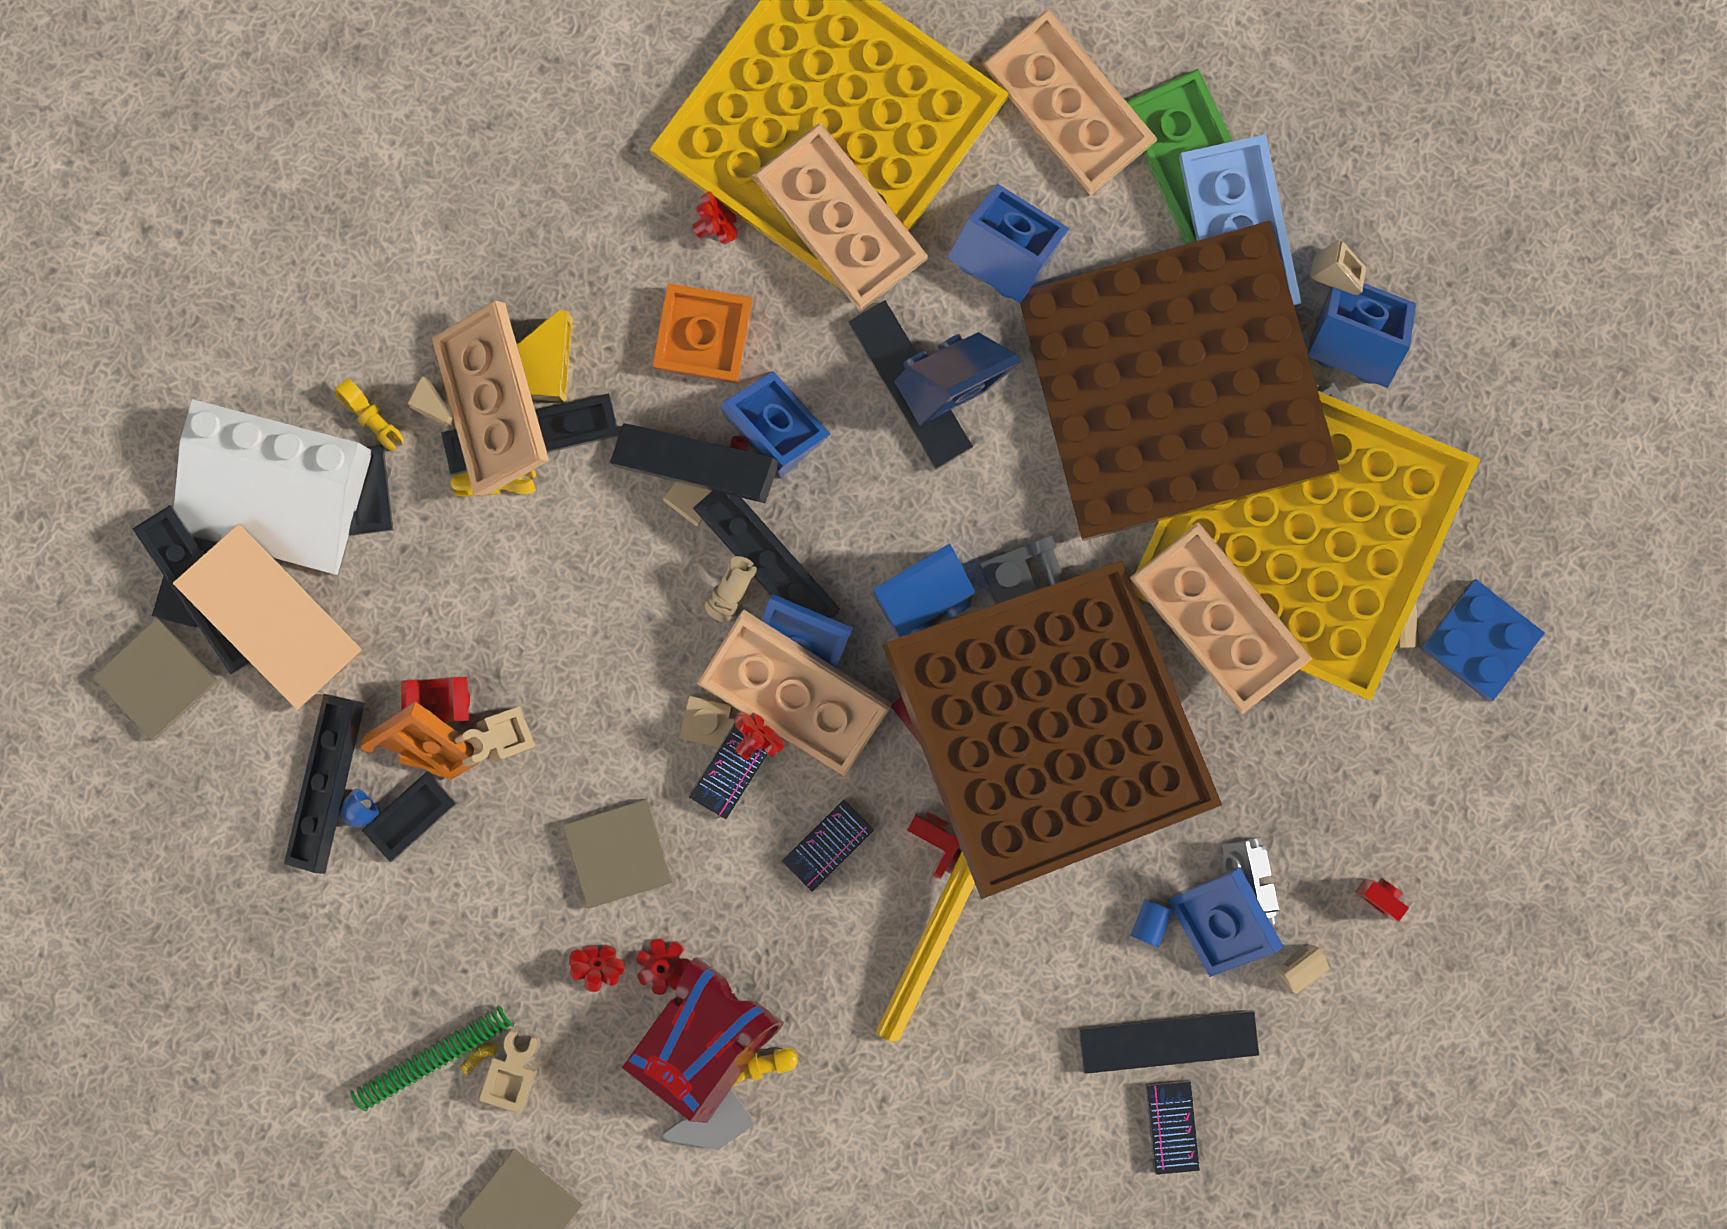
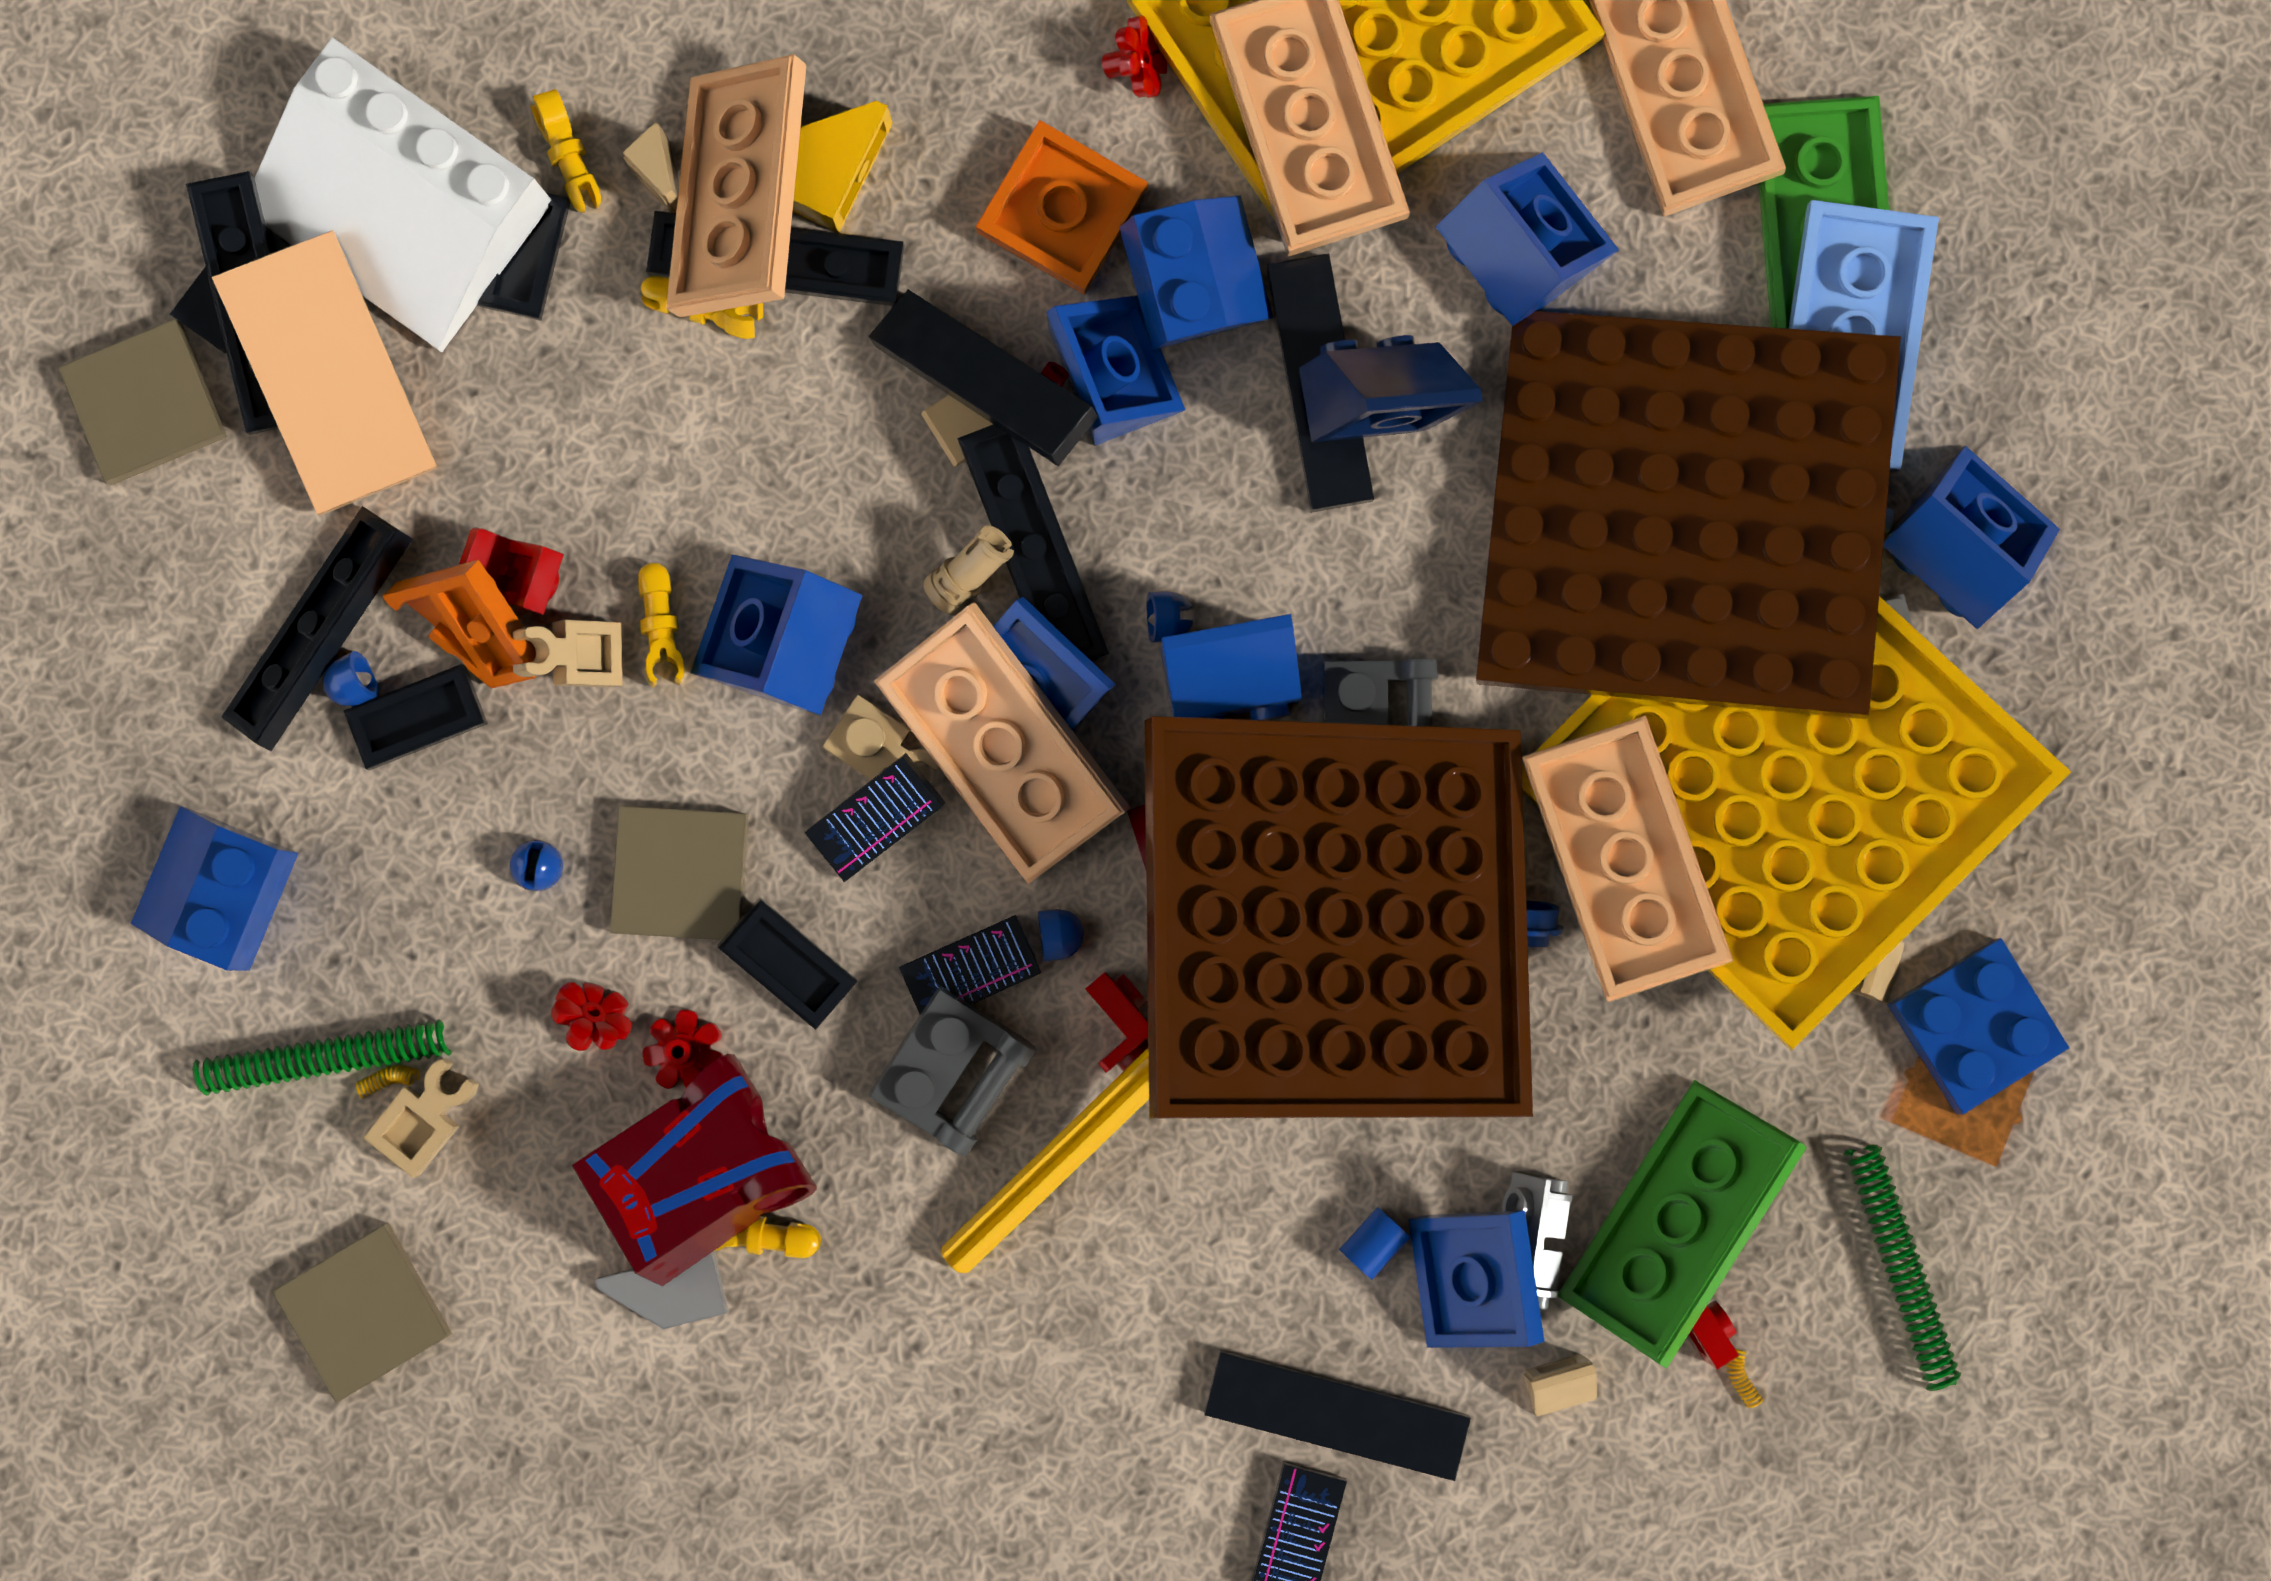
camera: 20 degrees right, 0 degrees up
red plant [734,712,785,760] -> none
tan slope [1310,239,1366,295] -> none
none -> blue slope [131,806,299,971]
none -> blue hinge [510,840,563,891]
none -> yellow piece [638,563,684,688]
none -> blue slope [690,554,863,715]
none -> black tile [717,897,858,1030]
none -> dark grey plate [870,985,1037,1156]
none -> blue hinge [1038,909,1084,962]
none -> blue slope [1119,195,1273,350]
none -> blue hinge [1146,591,1193,643]
none -> blue plate [1526,900,1564,947]
none -> bright green tile [1558,1080,1807,1369]
none -> yellow leg [1726,1349,1764,1408]
none -> green piece [1844,1144,1961,1391]
none -> clear orange piece [1891,1055,2035,1167]

